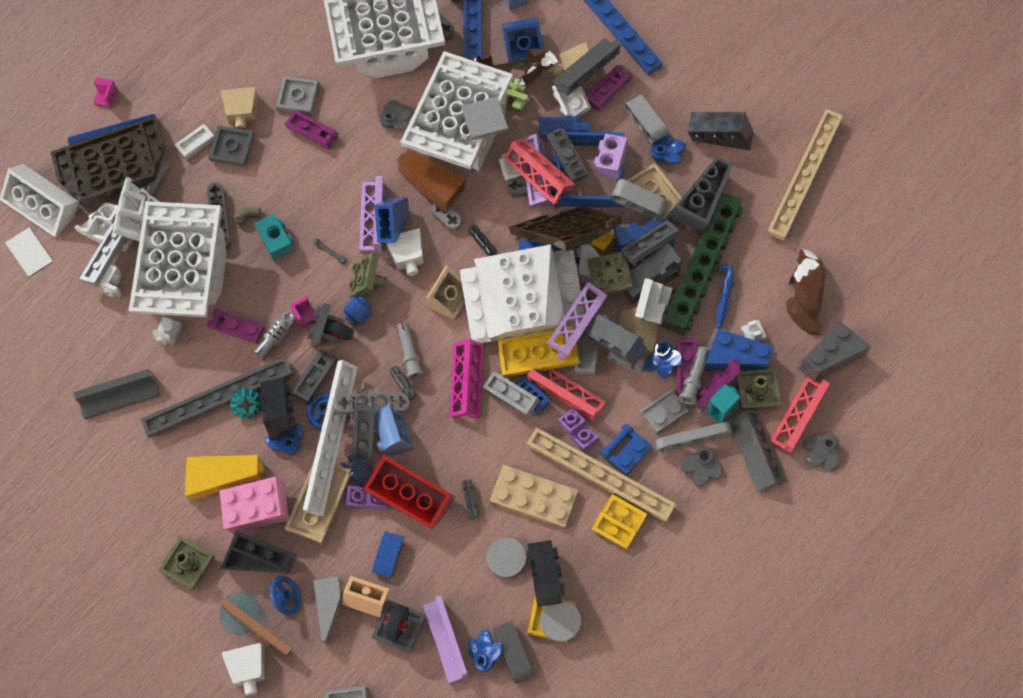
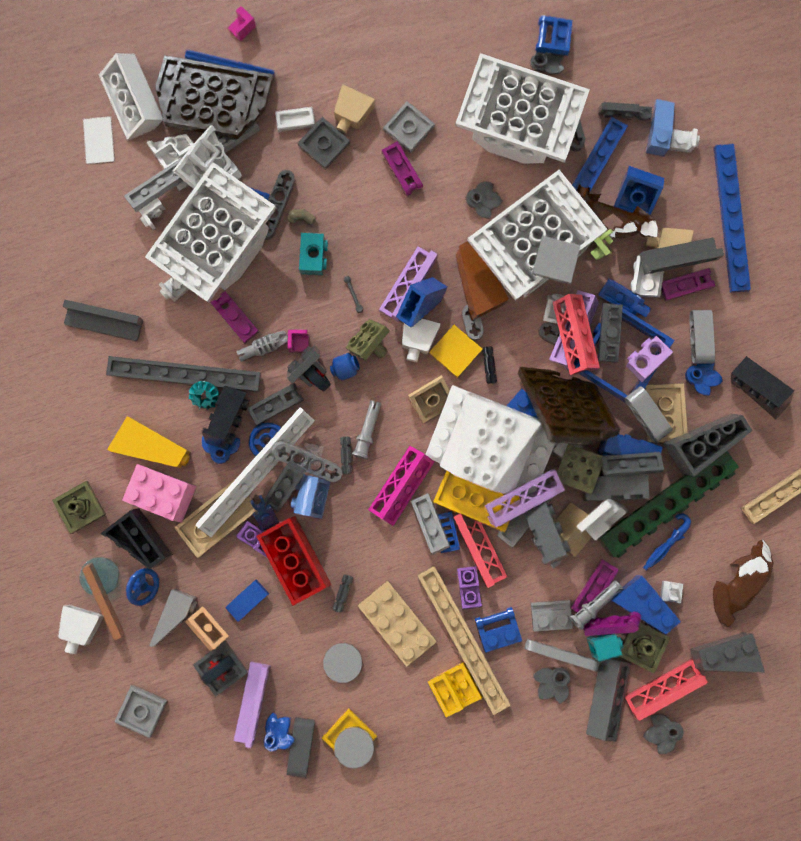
camera: 25 degrees right, 15 degrees up
black wedge [527,540,565,607] -> none
blue plate [645,342,682,379] -> none
none -> yellow tile [429,325,482,378]

